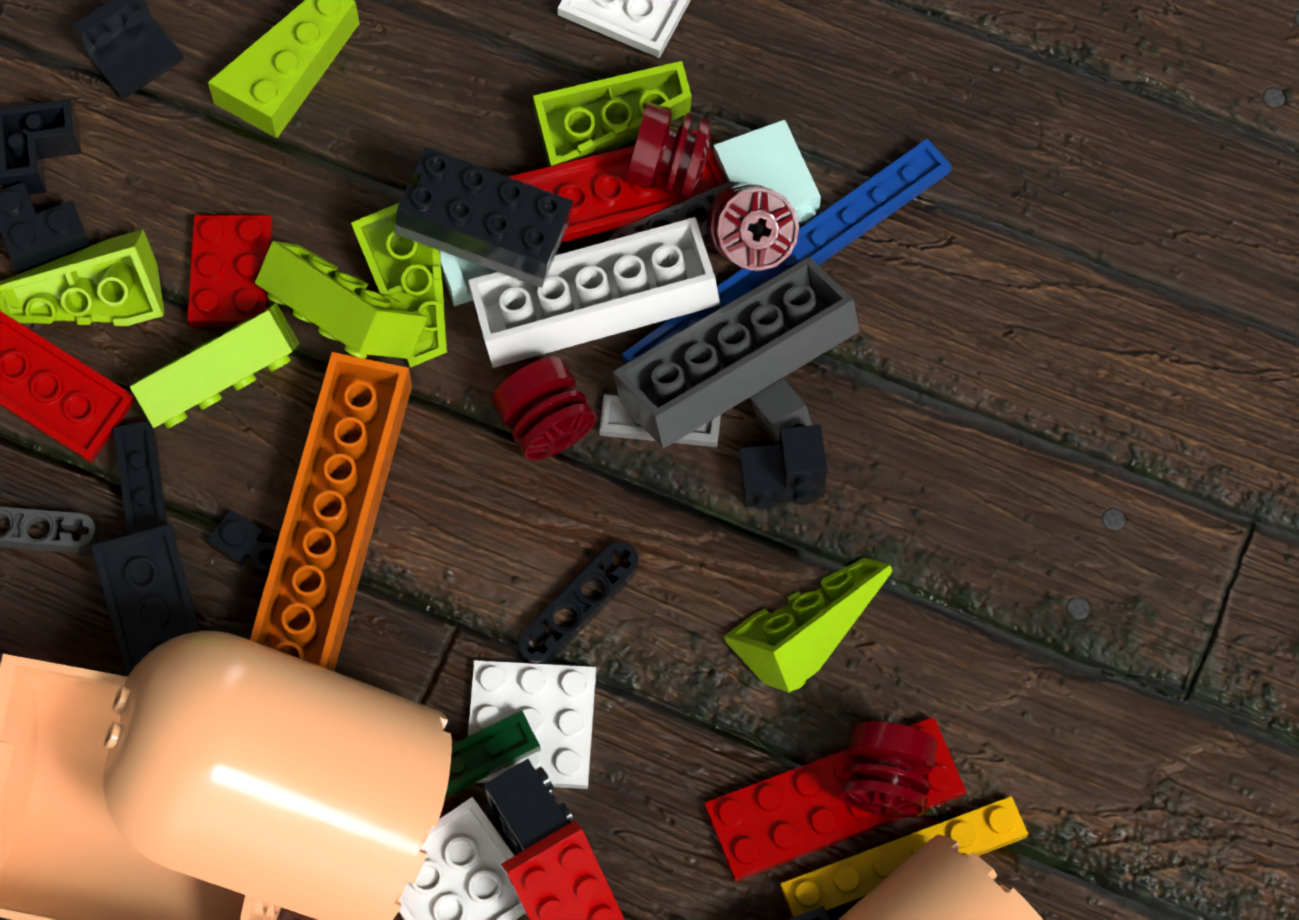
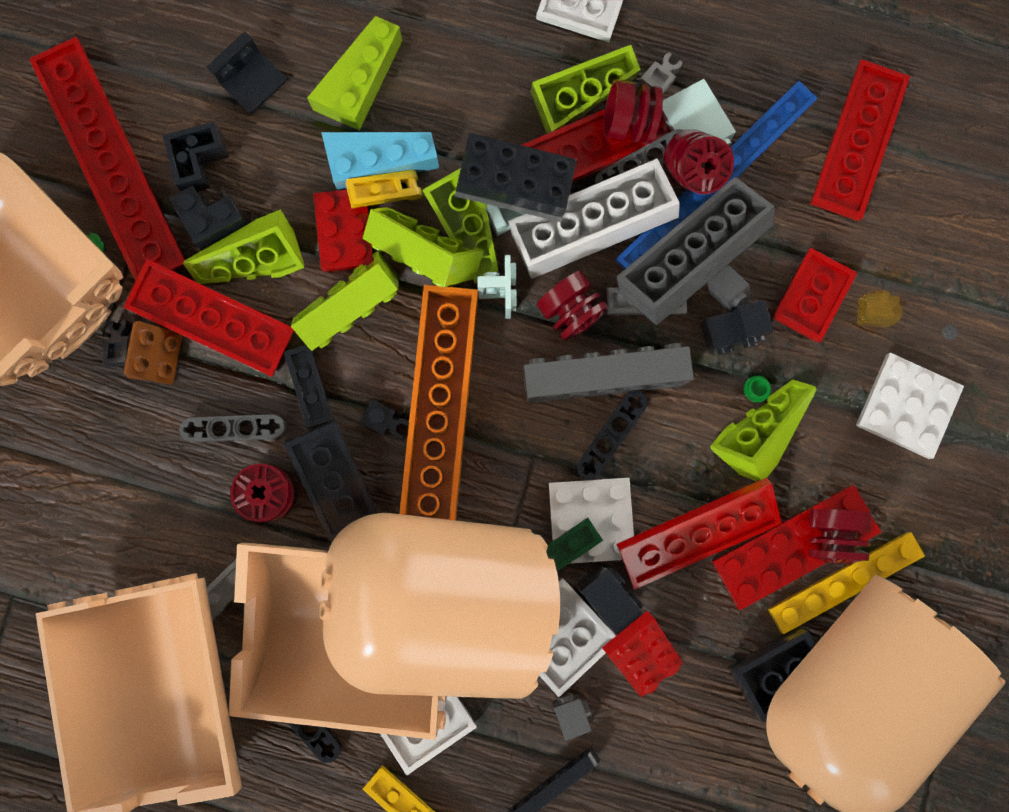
camera: 10 degrees left, 15 degrees up
none -> dark red wheel [230,463,298,522]
none -> medium azure wedge [321,132,439,190]
none -> yellow plate [345,170,423,208]
none -> light aqua bracket [478,255,516,319]
none -> dark grey brick [523,343,694,404]
none -> red plate [616,478,782,590]
none -> light grey plate [638,52,682,94]
none -> green plate [743,376,771,403]
none -> red plate [771,248,857,343]
none -> red plate [810,59,910,221]
none -> white plate [856,353,964,459]
none -> clear yellow brick [857,291,902,328]

